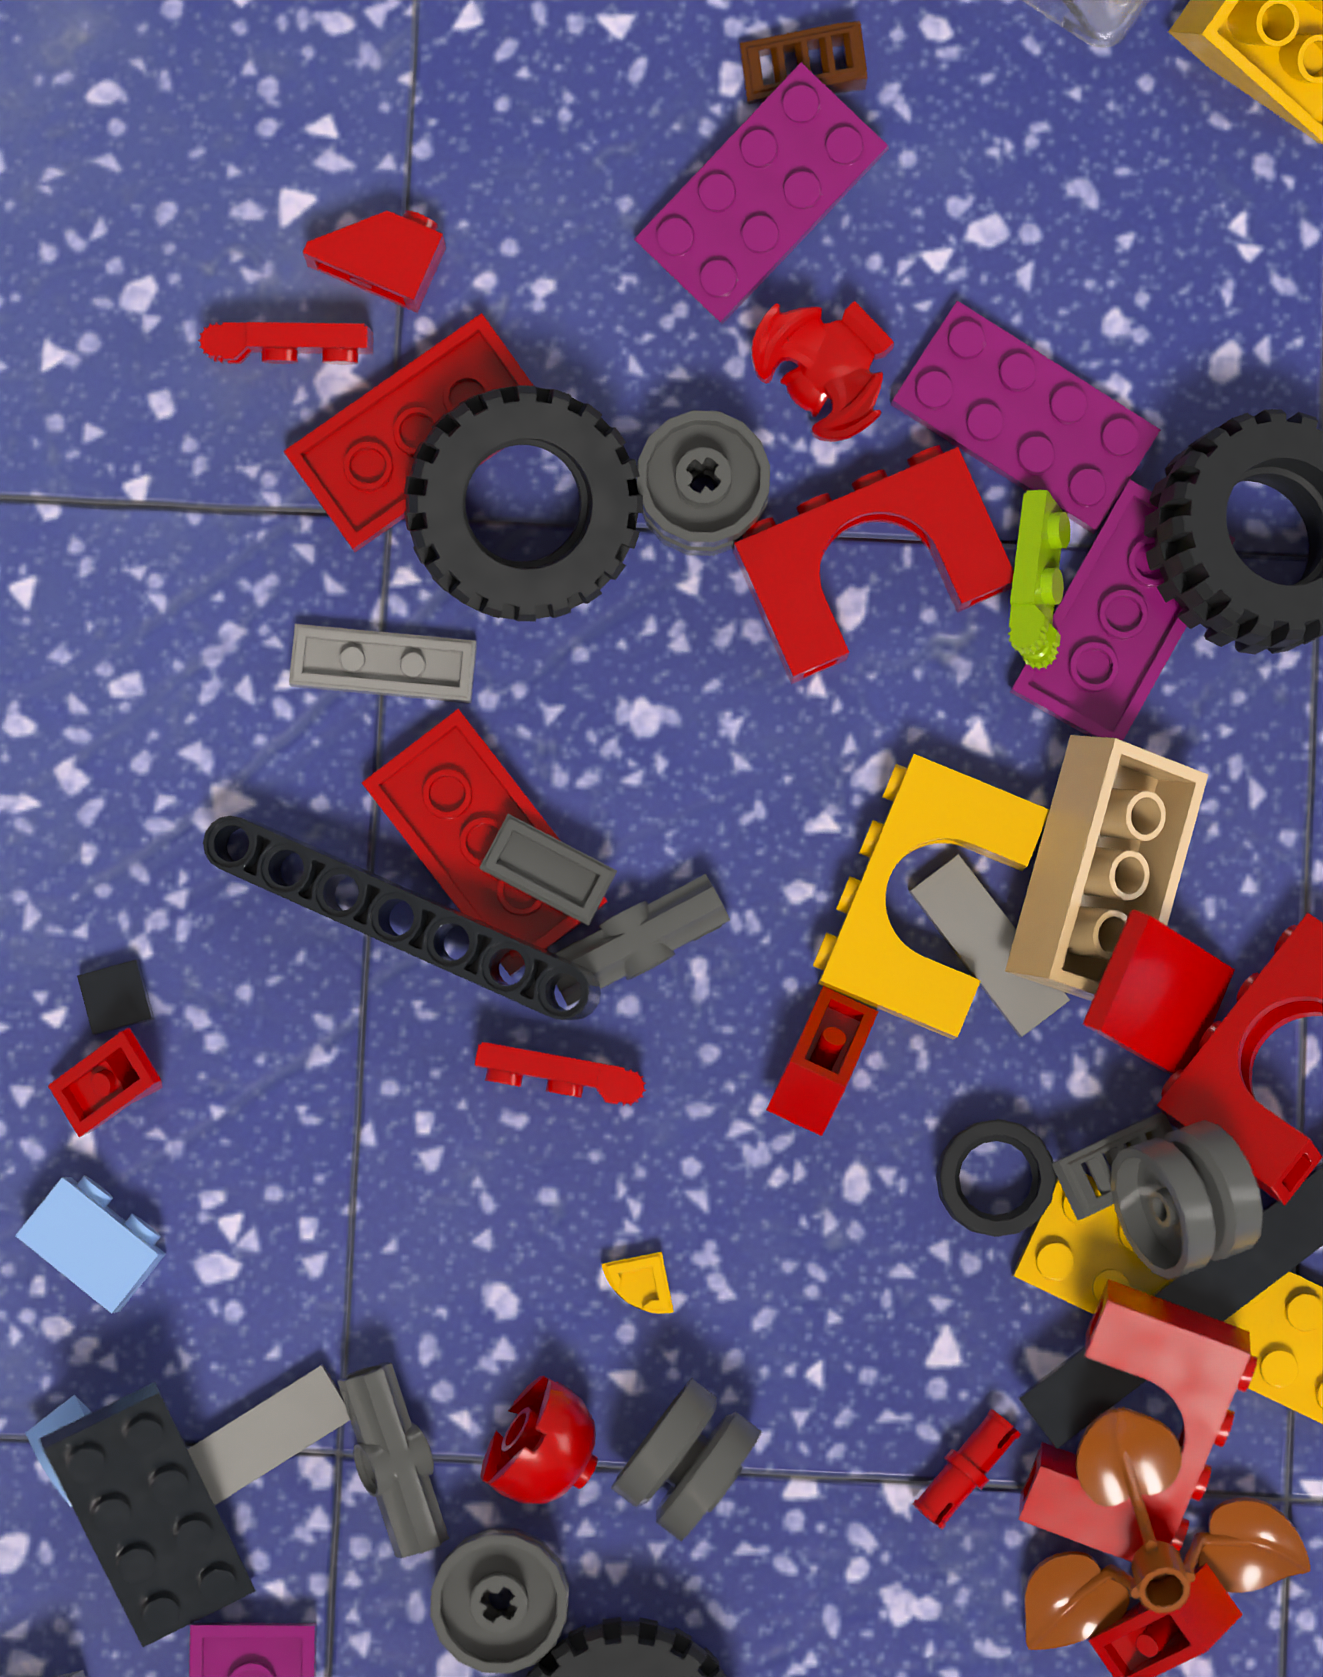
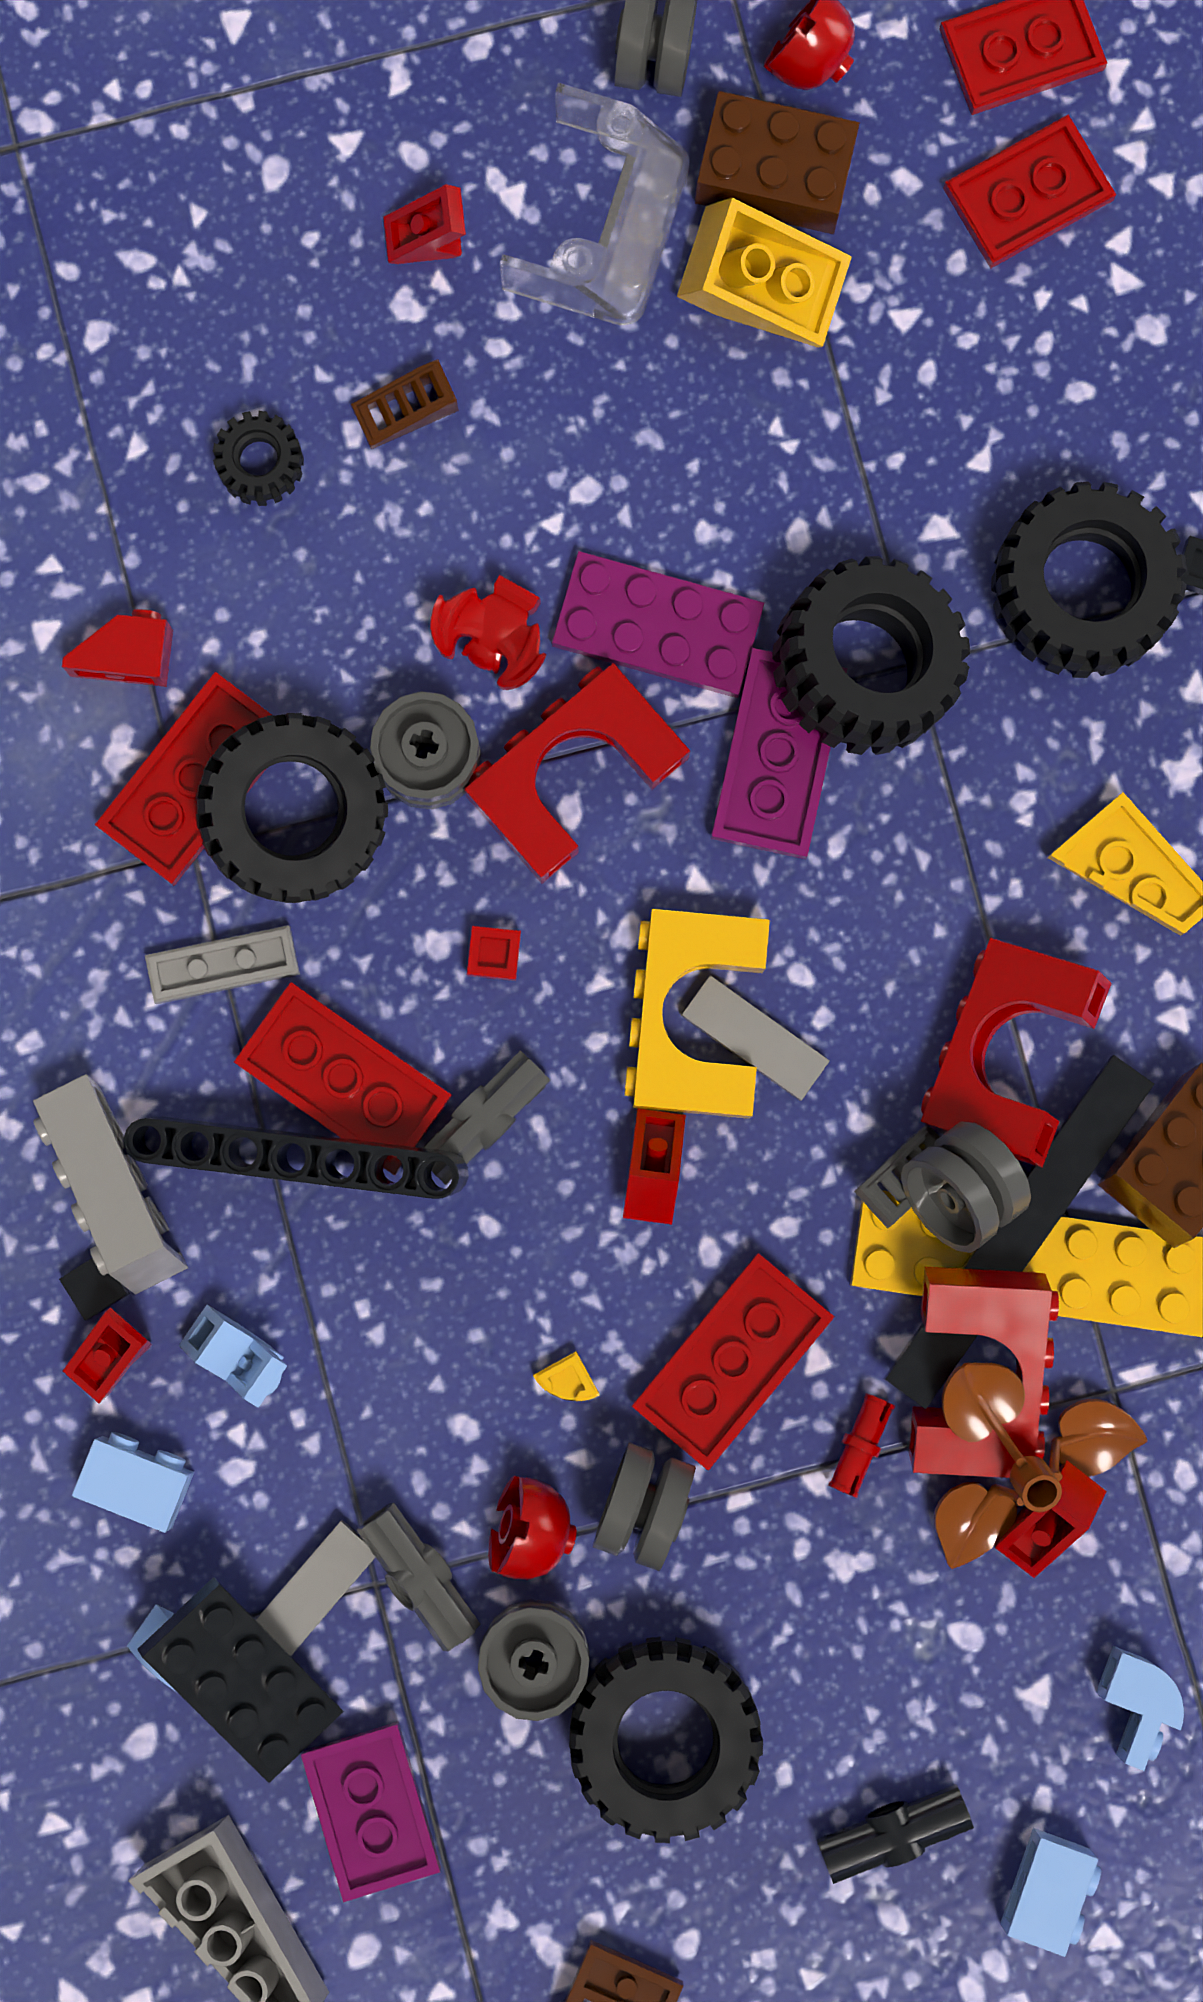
camera: 20 degrees left, 0 degrees up
red hinge [198,322,373,365] -> none
red hinge [474,1042,646,1106] -> none
dark grey tile [480,814,617,926] -> none
magenta plate [634,63,889,324] -> none
black tyre [936,1119,1056,1237] -> none
tan brick [1005,735,1208,1001] -> none
lime hinge [1008,490,1070,670] -> none
red tile [1083,909,1235,1075] -> none
none -> light grey wedge [33,1074,188,1295]
none -> light blue brick [178,1305,287,1408]
none -> black tyre [213,411,304,506]
none -> red plate [467,926,521,981]
none -> red plate [631,1253,835,1471]

